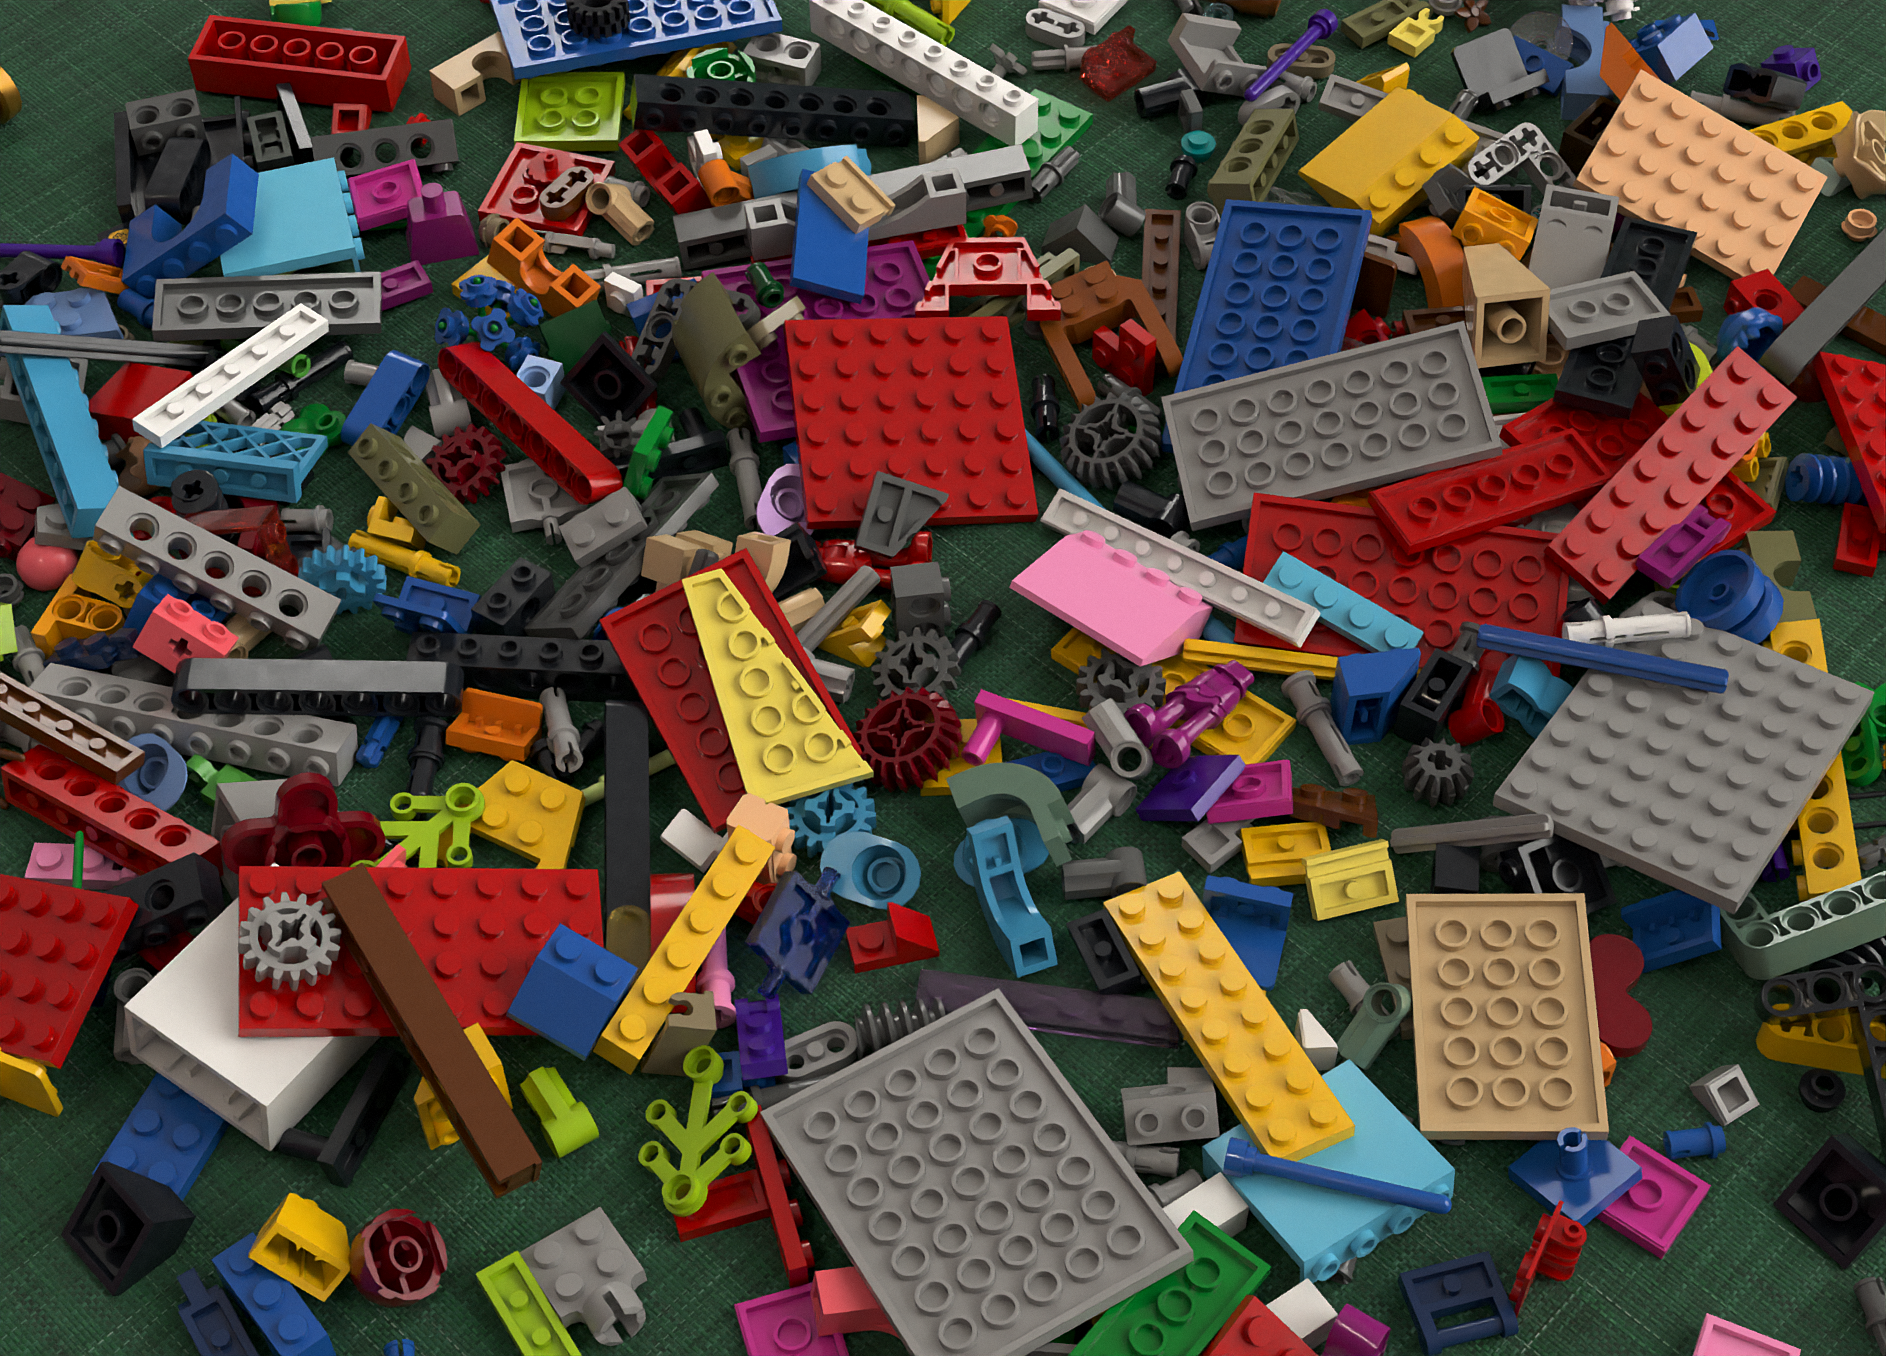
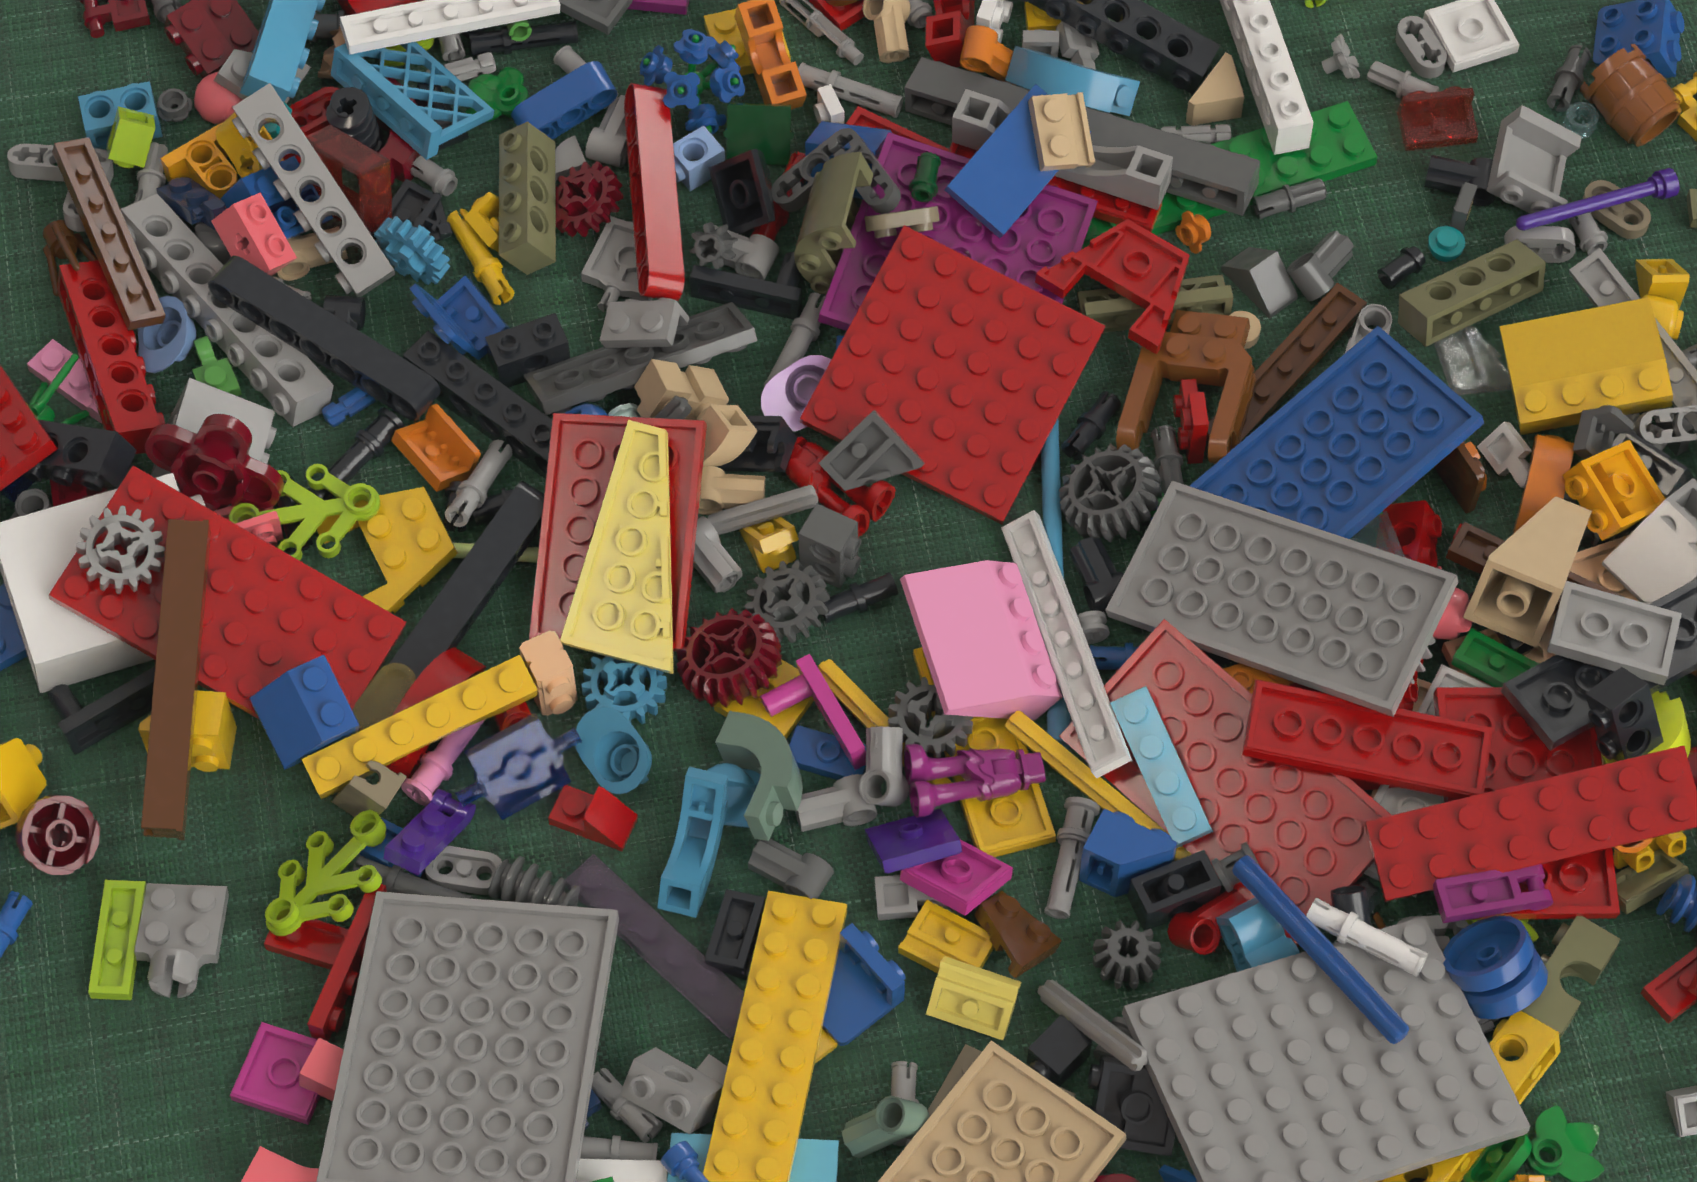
camera: 35 degrees right, 10 degrees up
lime piece [520,1066,599,1159] -> none
green plate [622,405,674,501] -> none
white bracket [660,809,728,873] -> none
white slope [1294,1009,1338,1070] -> none

